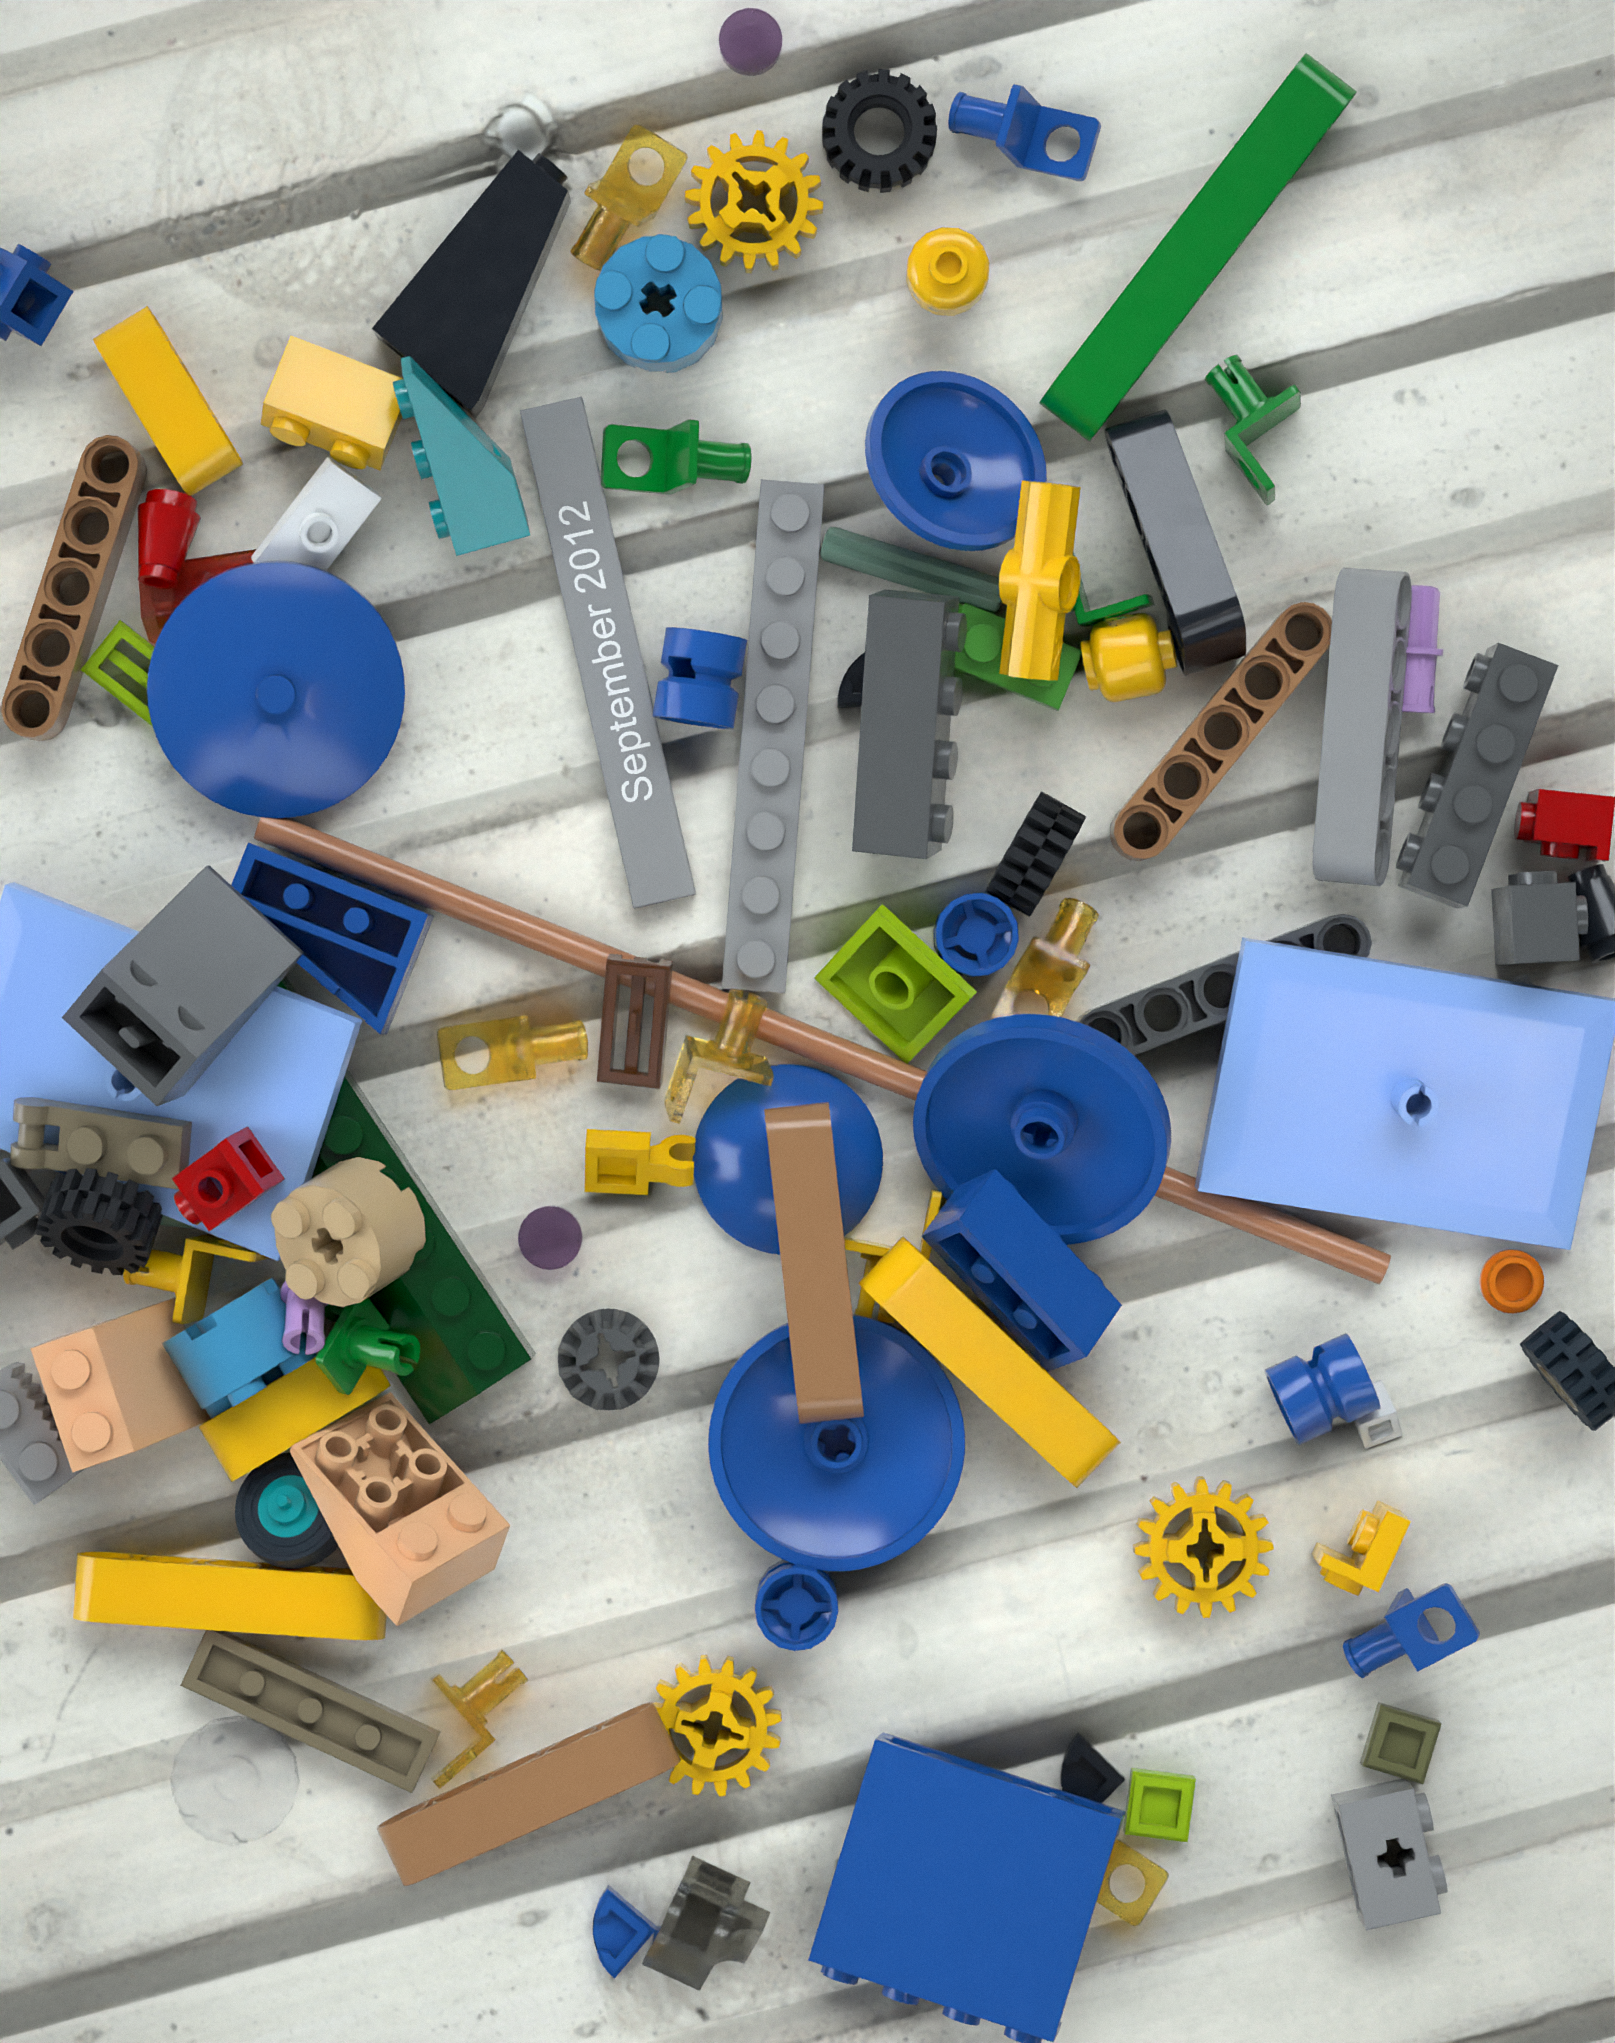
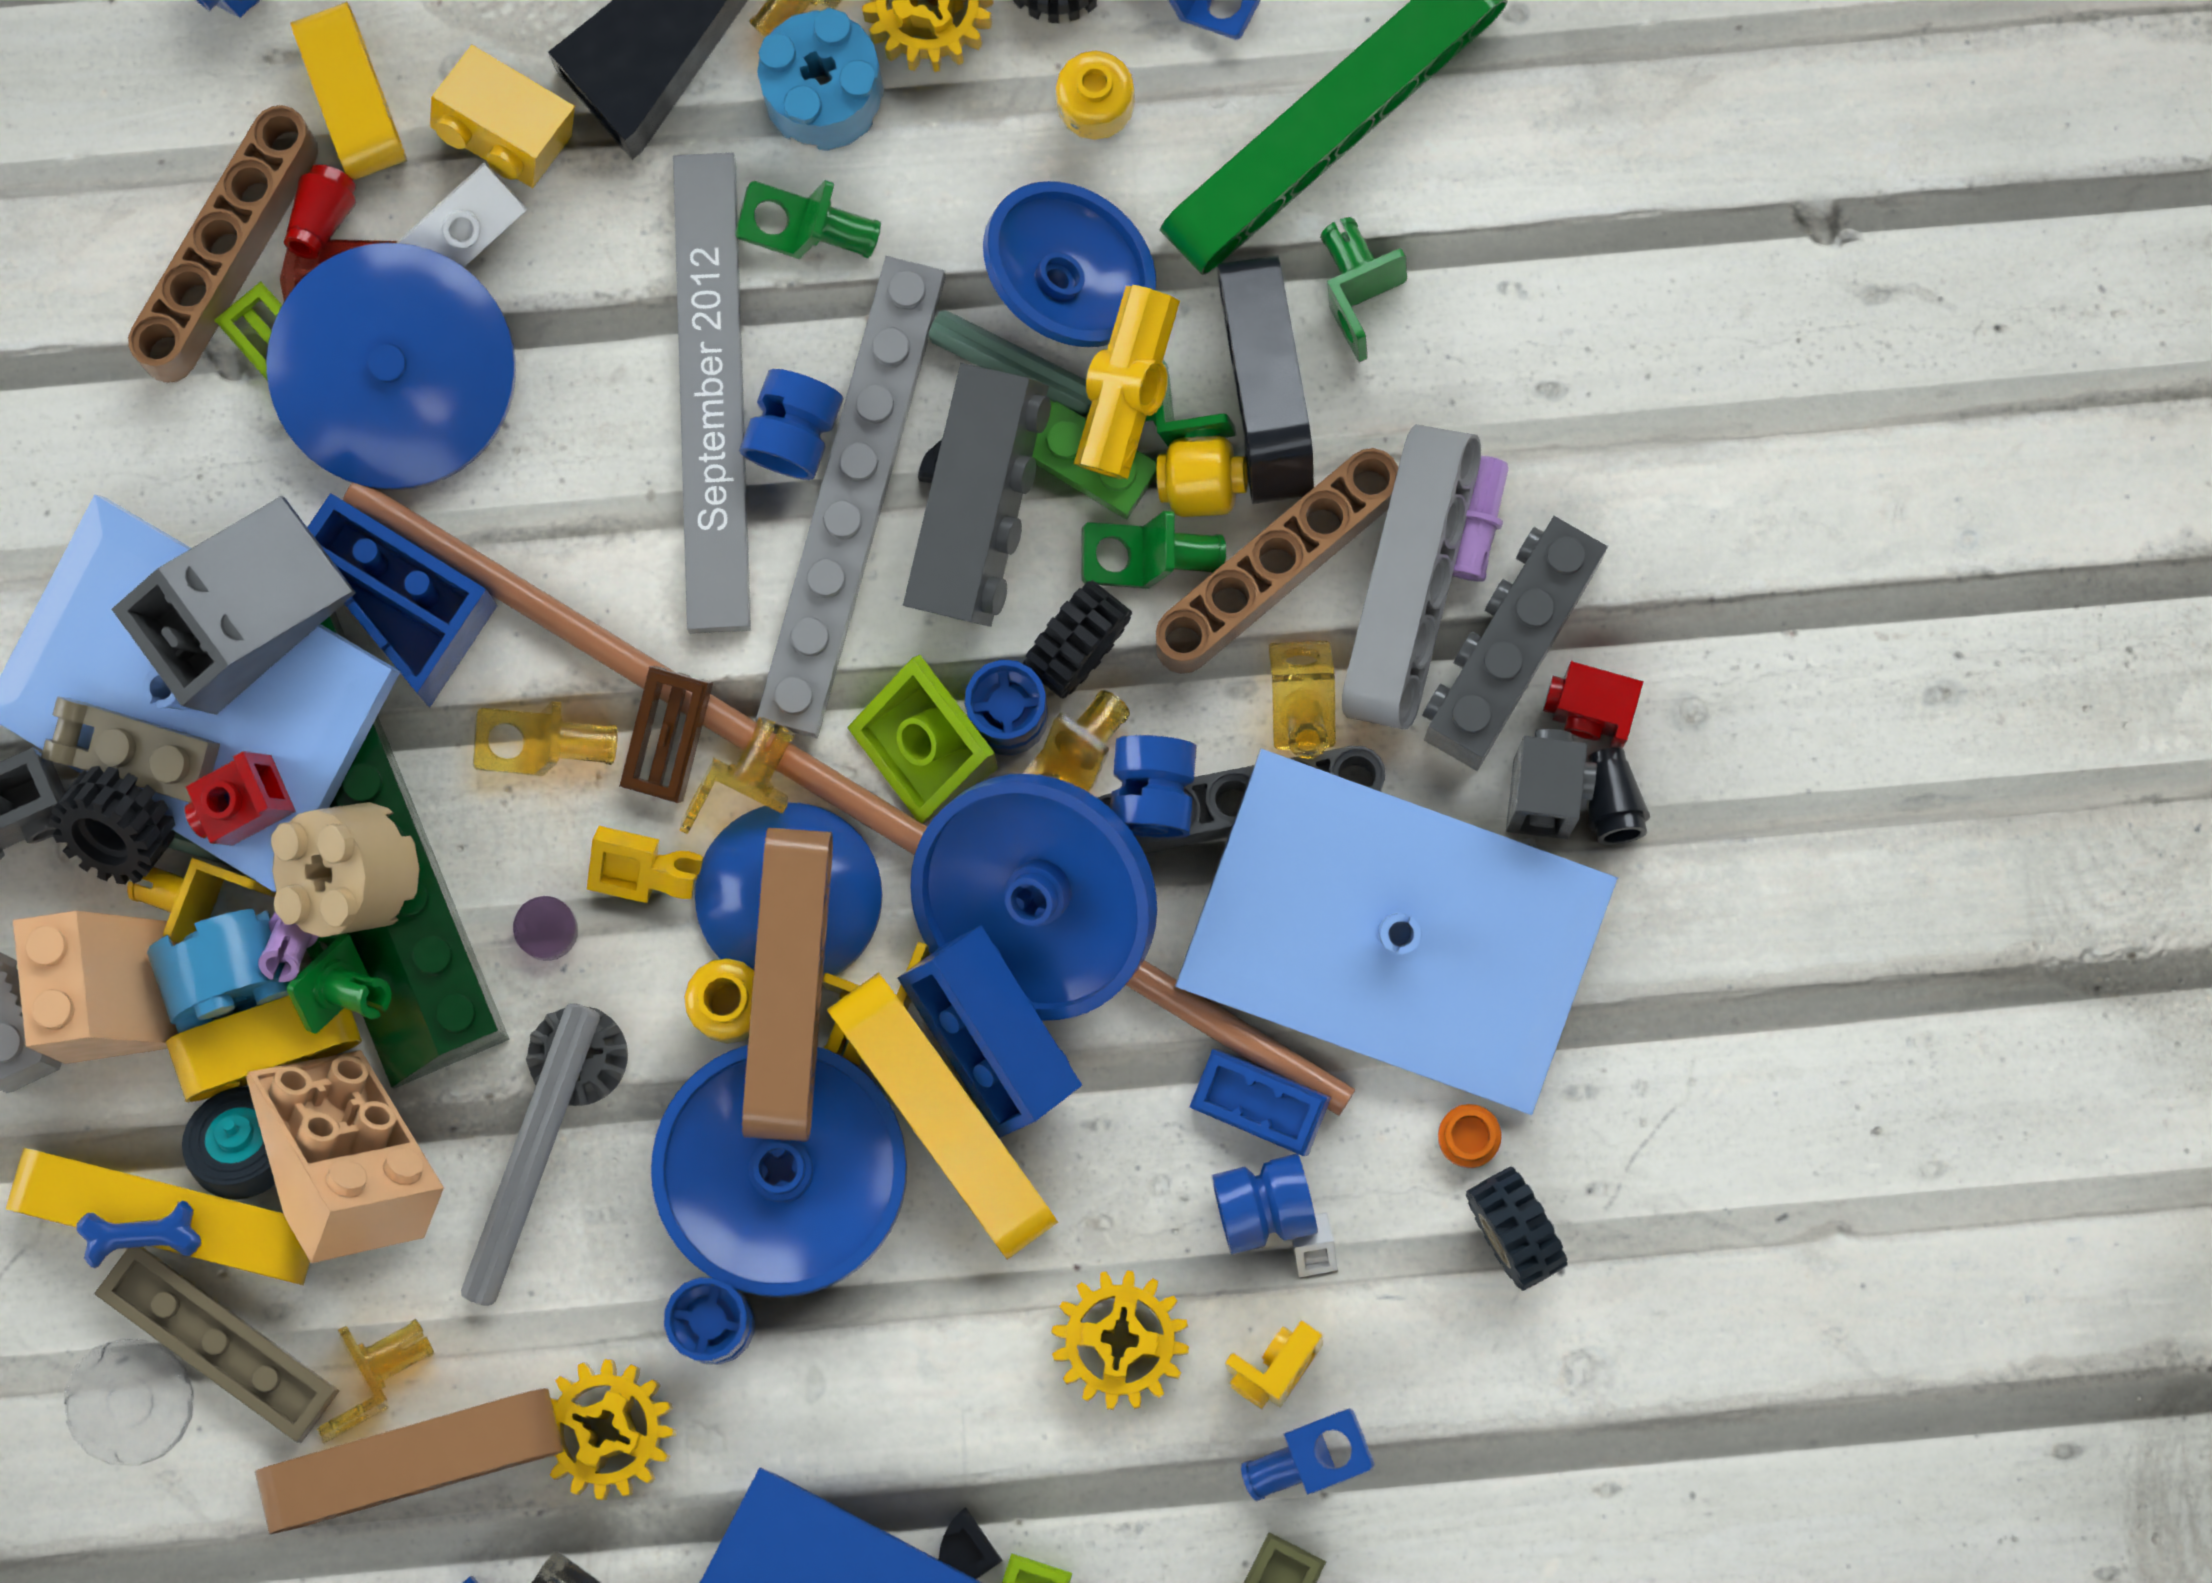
camera: 15 degrees right, 10 degrees down
teal slope [393,356,531,556] -> none
none -> blue piece [76,1201,202,1268]
none -> light grey axle [461,1003,600,1306]
none -> yellow head [684,958,754,1044]
none -> green bracket [1081,511,1226,589]
none -> blue wheel [1110,735,1197,838]
none -> blue plate [1189,1049,1331,1156]
none -> clear yellow bracket [1269,641,1336,759]

